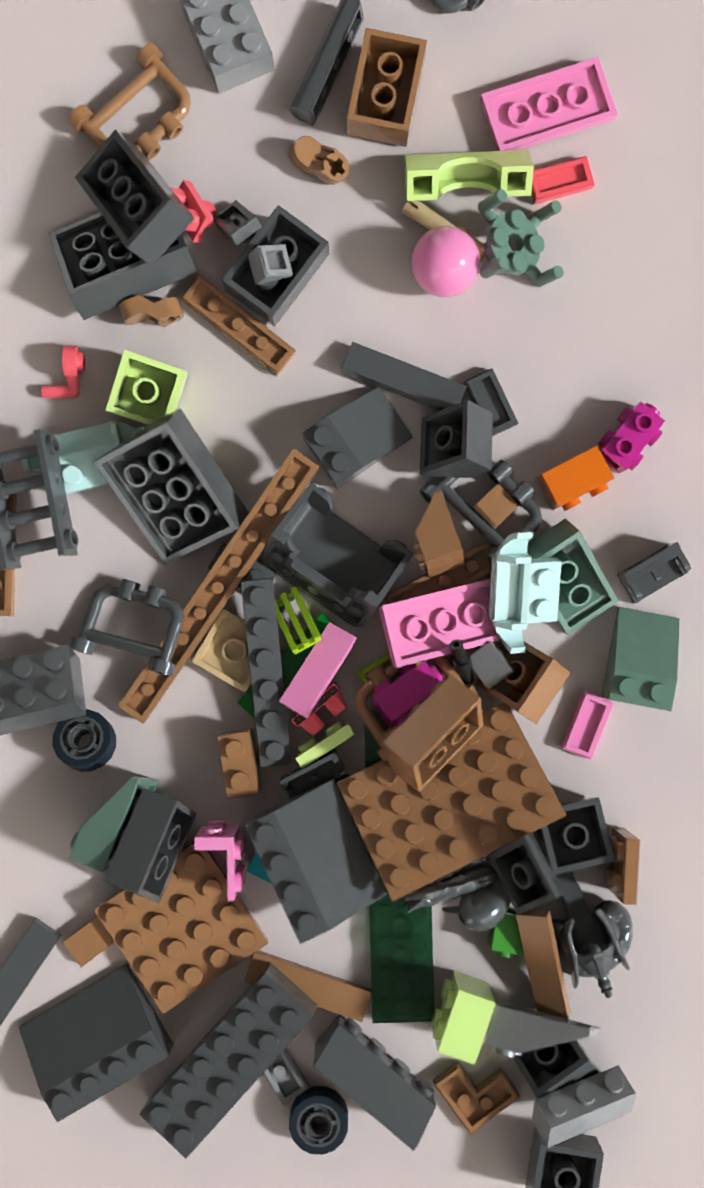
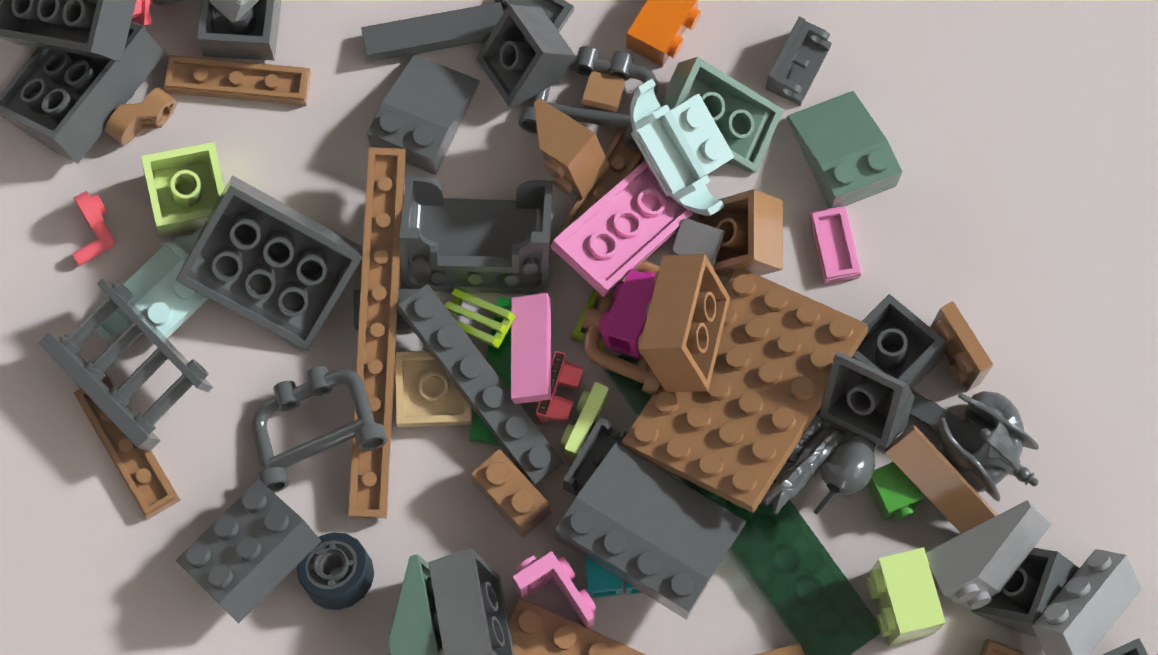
camera: 30 degrees left, 15 degrees down
pearl dark grey bar [450,639,474,685] -> none

